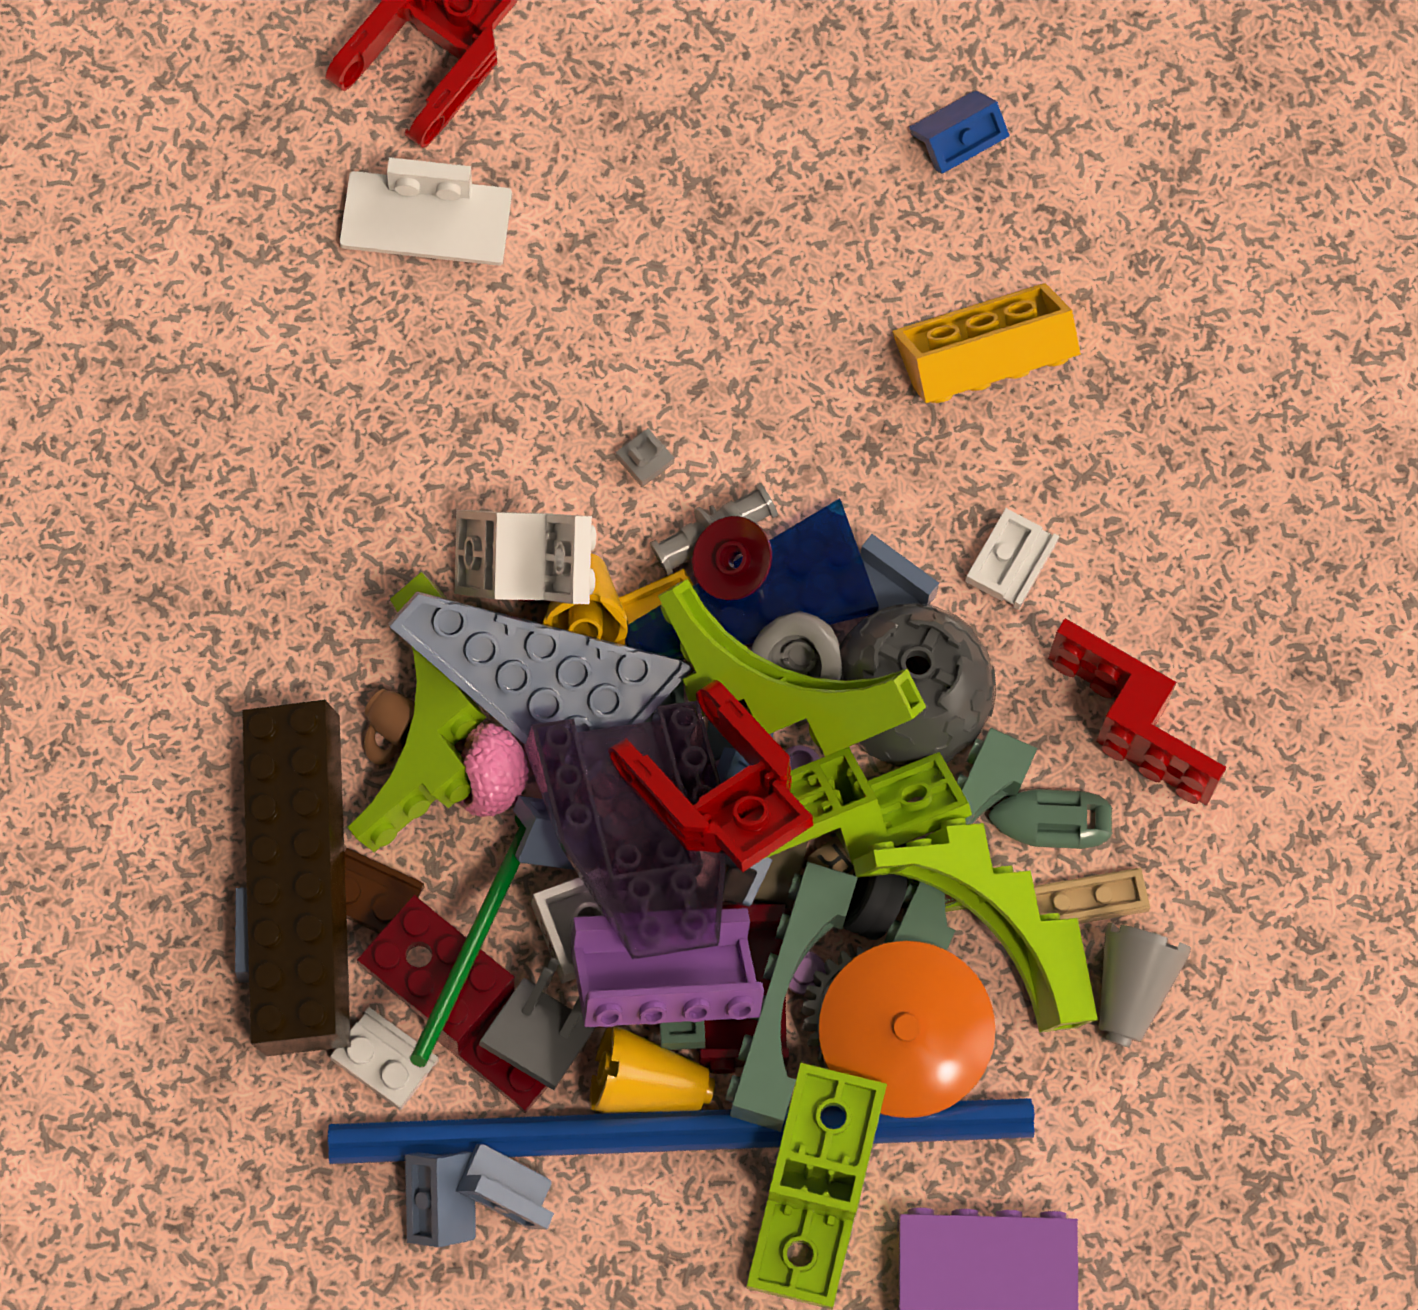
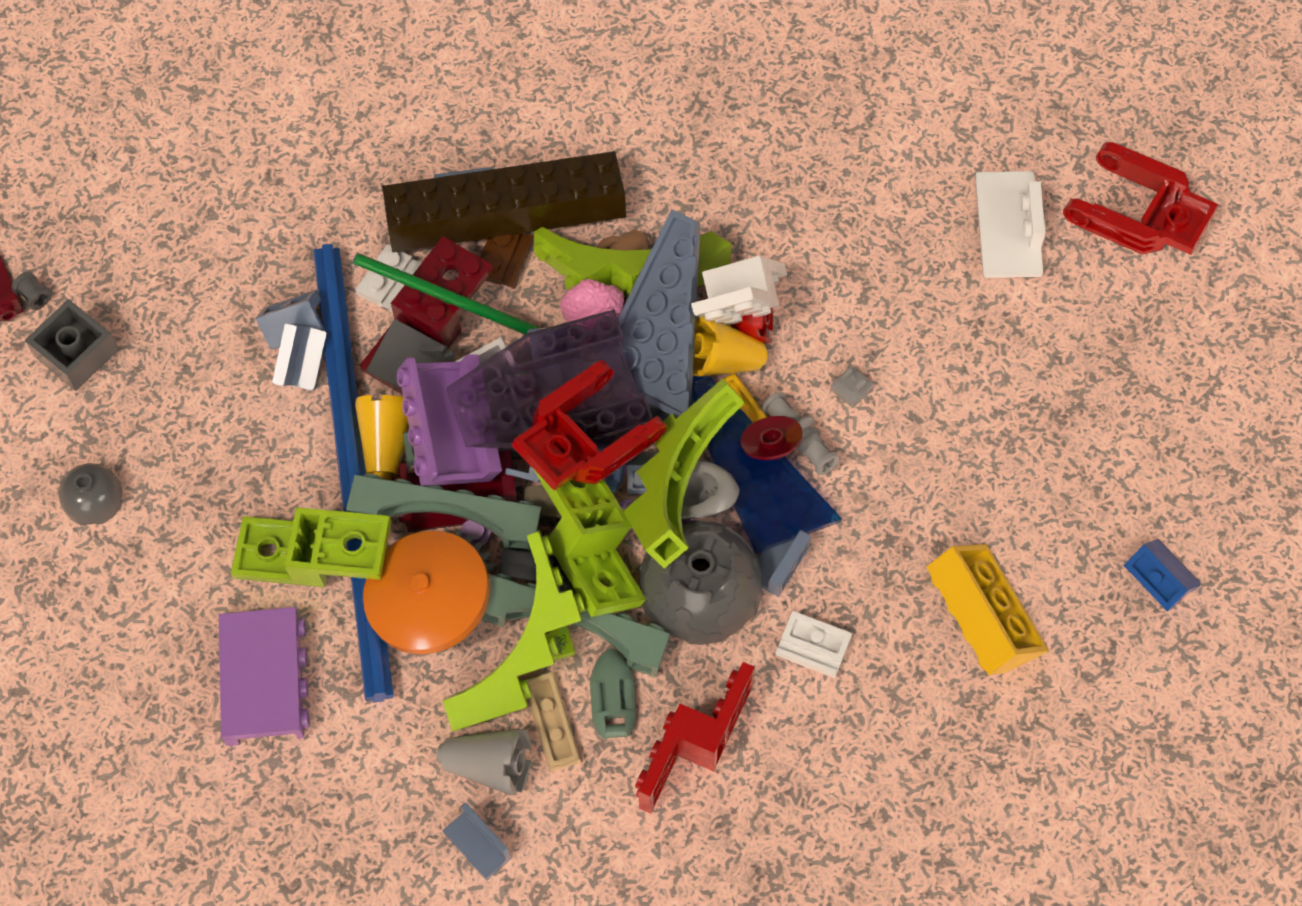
camera: 90 degrees right, 5 degrees down
none -> sand blue panel [442,802,511,881]

